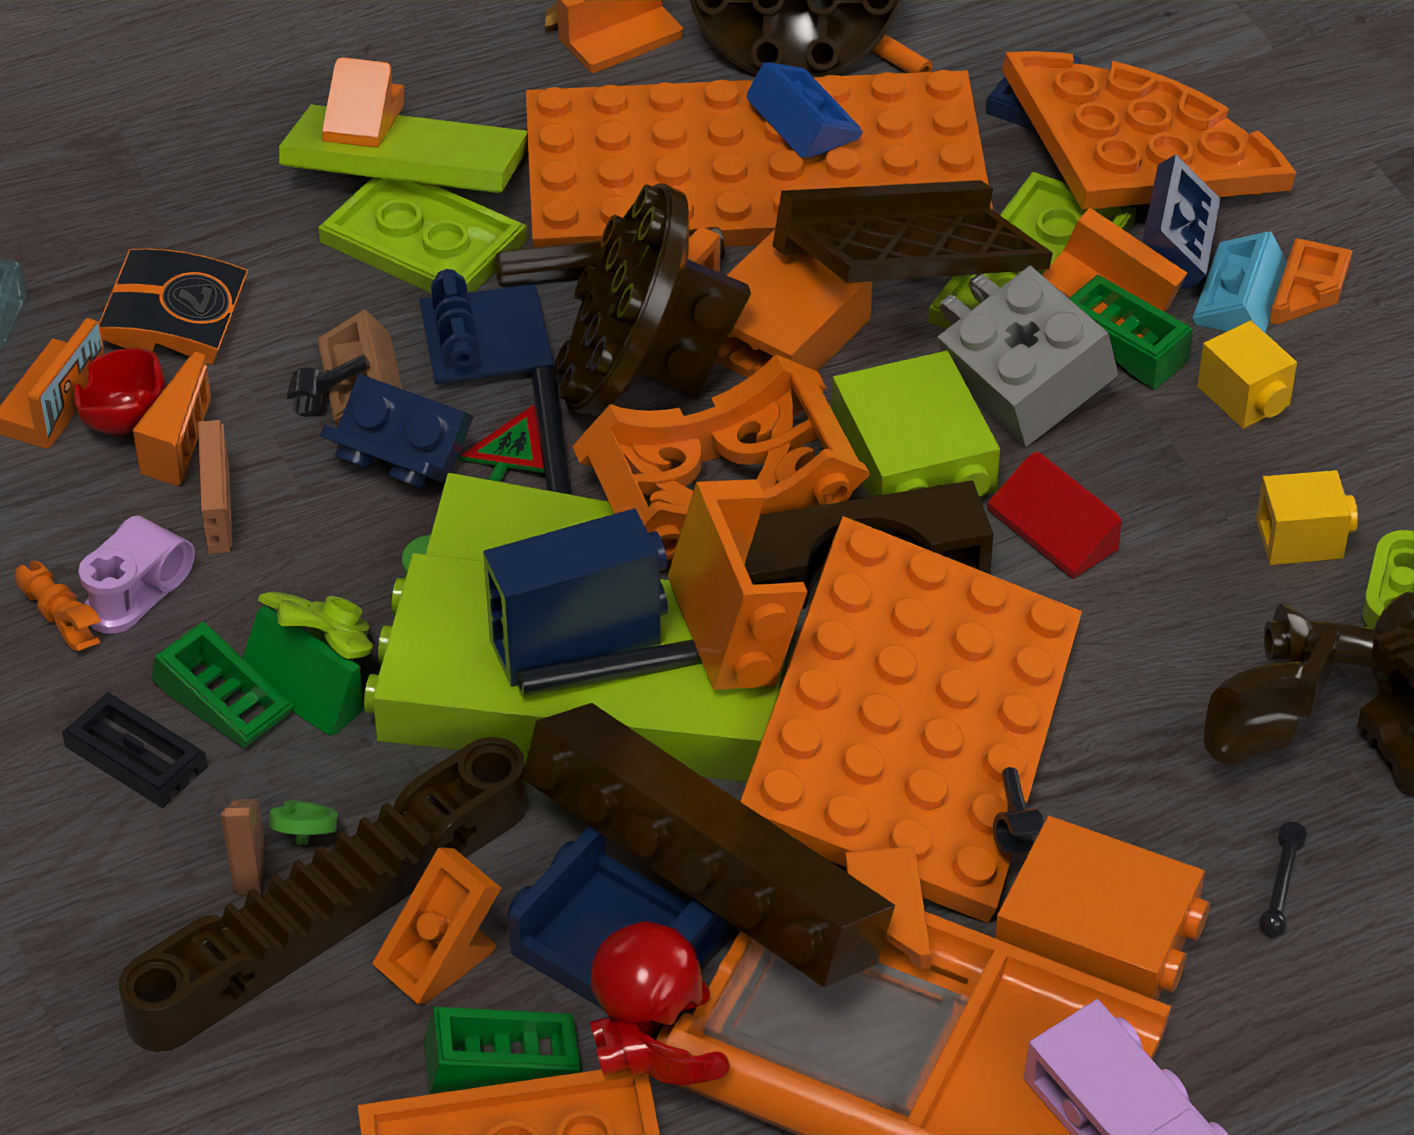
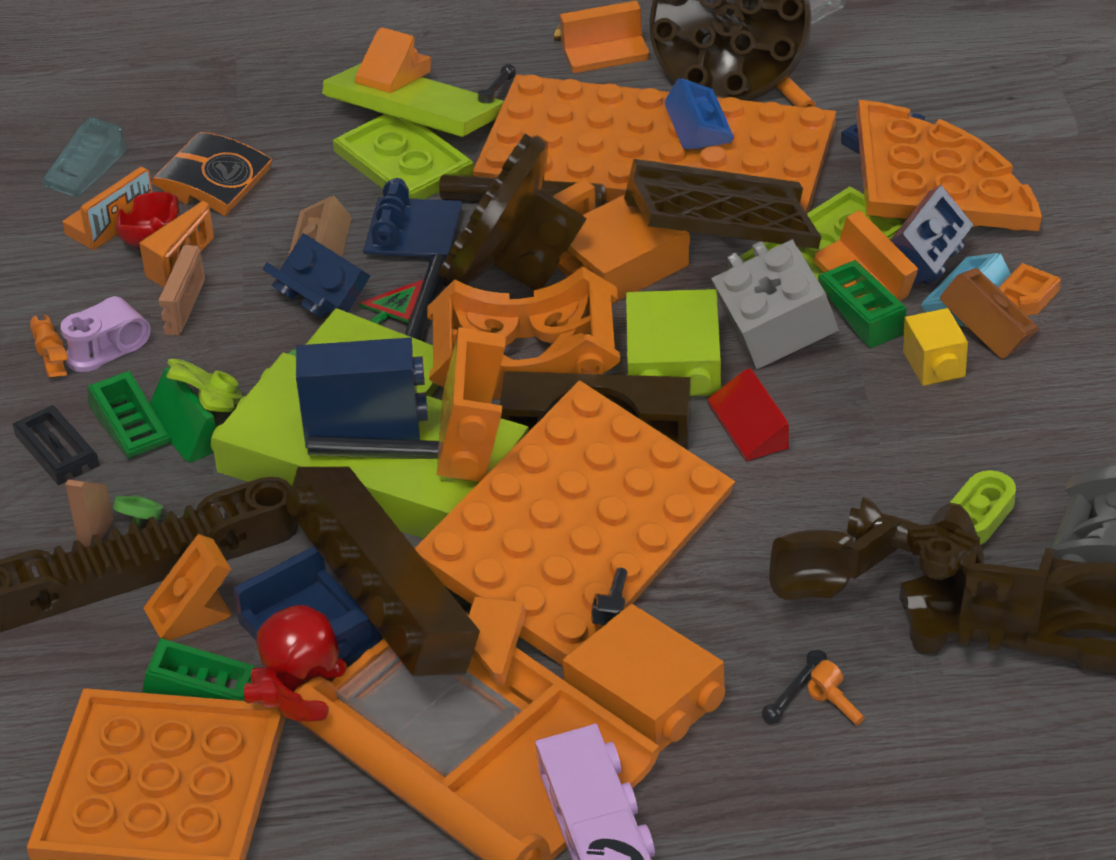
camera: 20 degrees right, 5 degrees down
black hand [287,354,370,417] -> none
yellow brick [1256,470,1358,565] -> none
none -> black hinge [478,64,516,103]
none -> orange hand [808,660,865,726]
none -> dark orange slope [940,268,1040,359]

